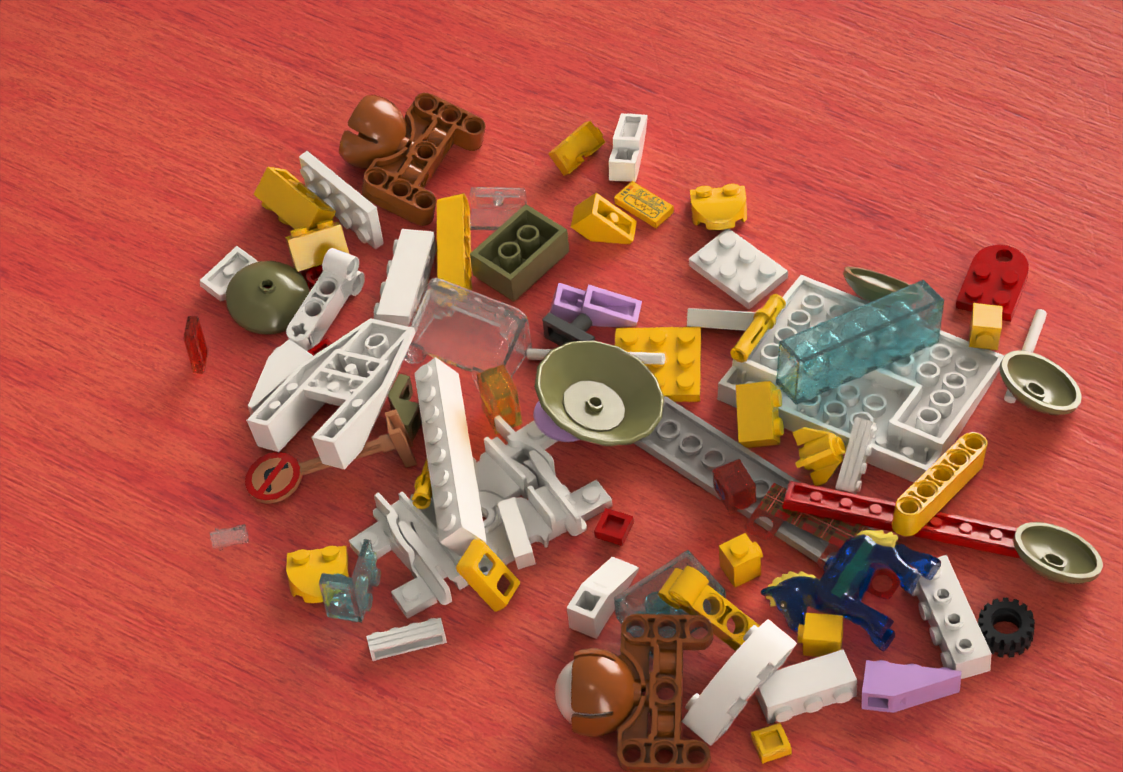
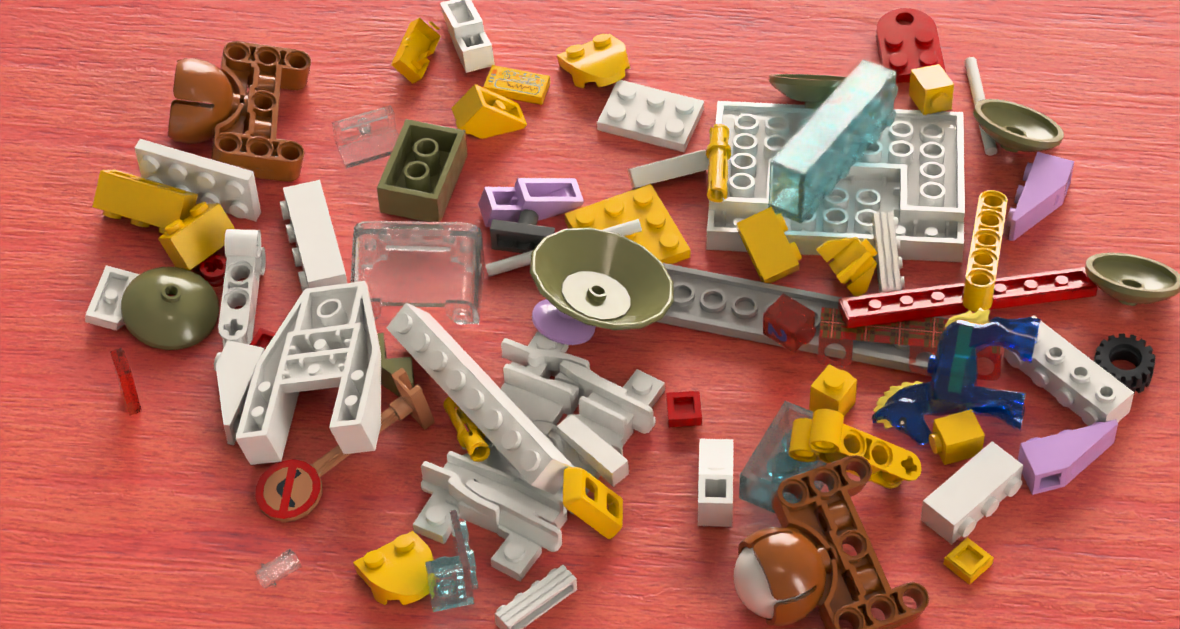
camera: 30 degrees left, 0 degrees up
yellow beam [437,193,472,307] -> none
clear yellow brick [477,364,522,434] -> none
white brick [681,619,797,746] -> none
none -> lavender slope [1006,152,1074,241]

